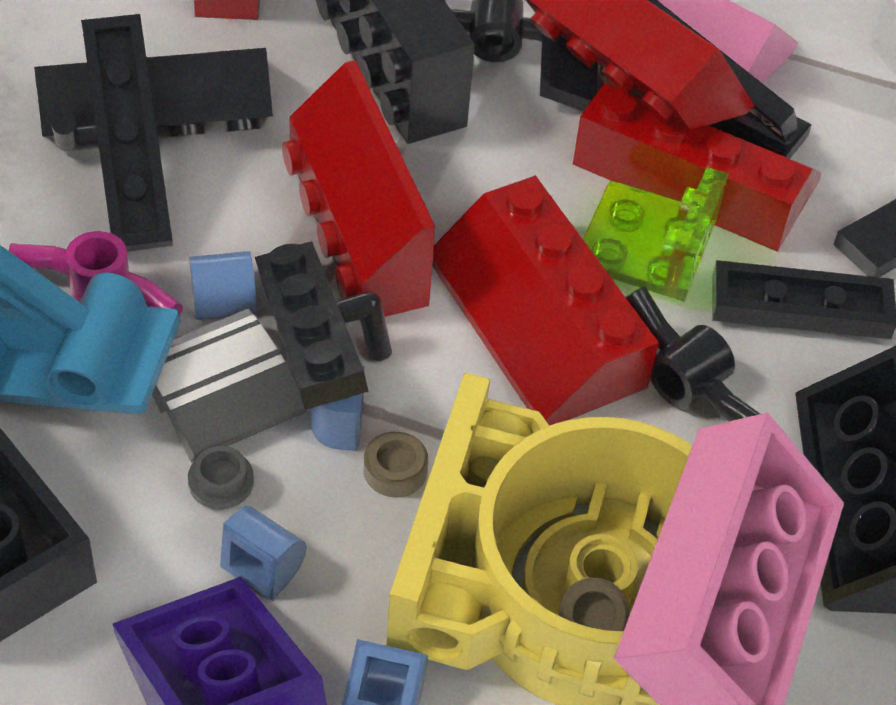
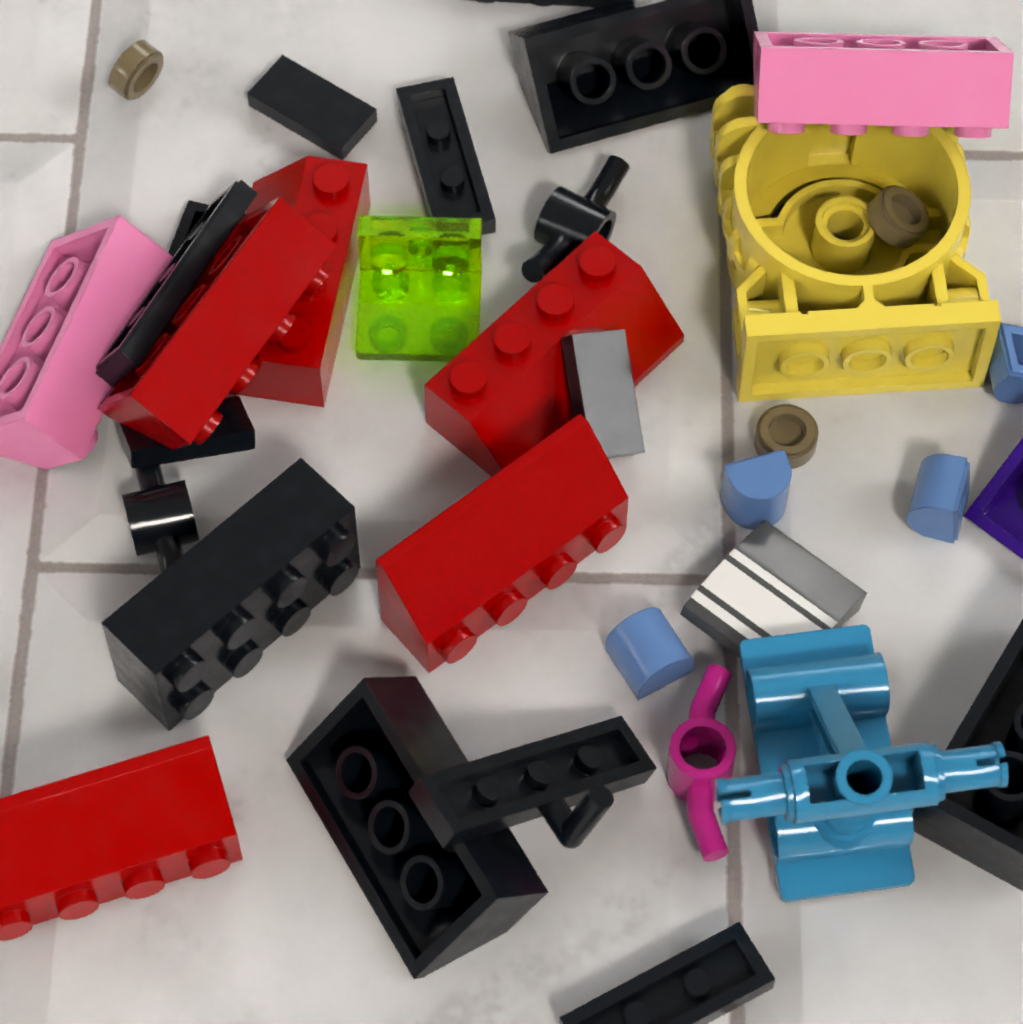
camera: 105 degrees left, 10 degrees up
dark grey plate [188,446,254,509] -> none
black plate [255,241,392,410] -> none
none -> tile [561,329,645,459]

